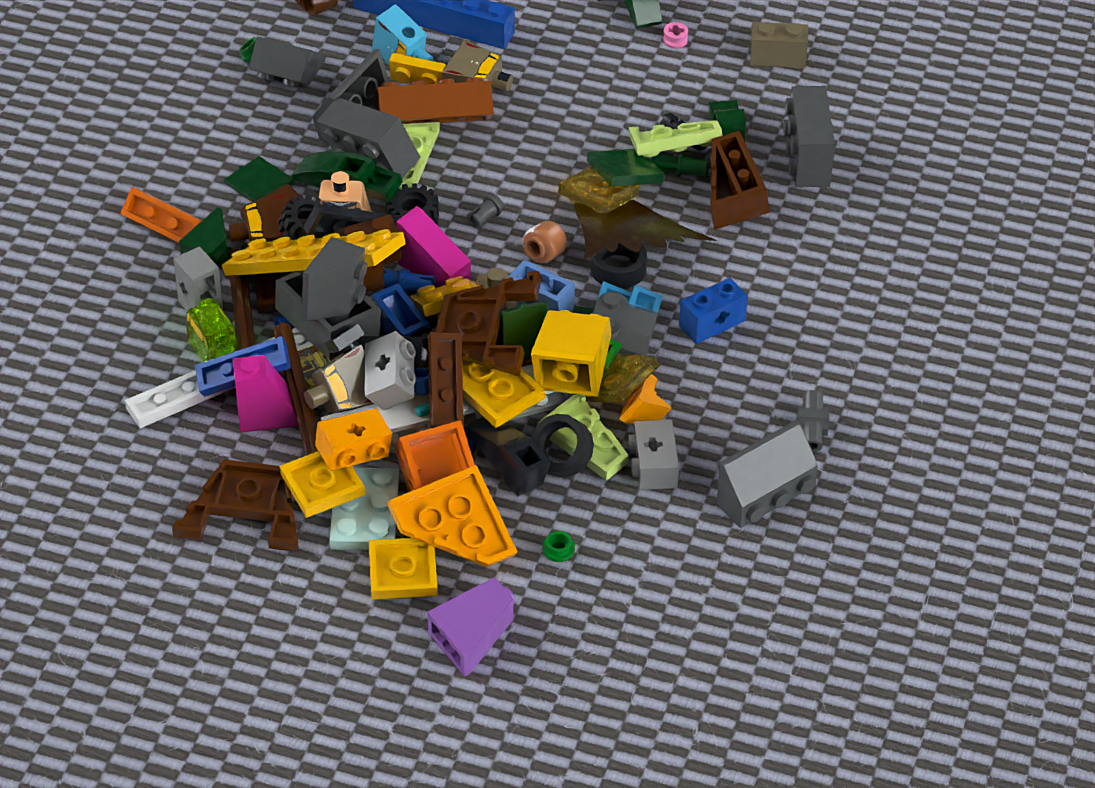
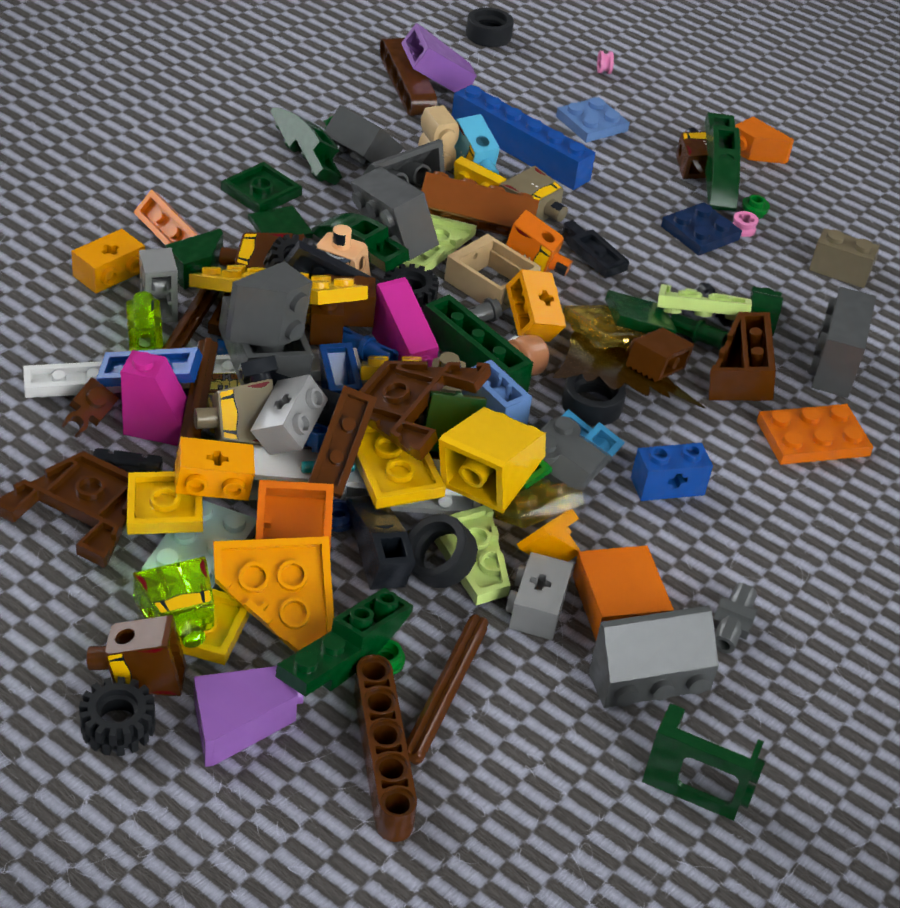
camera: 15 degrees right, 5 degrees down
none -> reddish brown plate [62,377,119,438]
none -> light orange brick [71,229,145,294]
none -> black tyre [79,677,156,756]
none -> reddish brown torso [86,615,187,696]
none -> black axle [93,448,163,473]
none -> clear neon green torso [133,556,214,648]
none -> dark green tile [221,162,302,213]
none -> slope [270,107,343,185]
none -> dark green slope [275,588,414,697]
none -> reddish brown beam [354,654,417,842]
none -> reddish brown axle [406,614,489,765]
none -> tan brick [418,105,459,171]
none -> dark green brick [424,294,533,393]
none -> tan window [444,234,541,312]
none -> orange torso [506,210,573,277]
none -> light orange brick [506,269,566,342]
none -> black hinge [561,220,629,279]
none -> orange brick [573,545,674,640]
none -> reddish brown brick [626,327,694,382]
none -> dark green window [642,703,766,821]
none -> dark blue plate [661,202,742,256]
none -> green plate [742,194,770,219]
none -> orange plate [756,404,873,465]

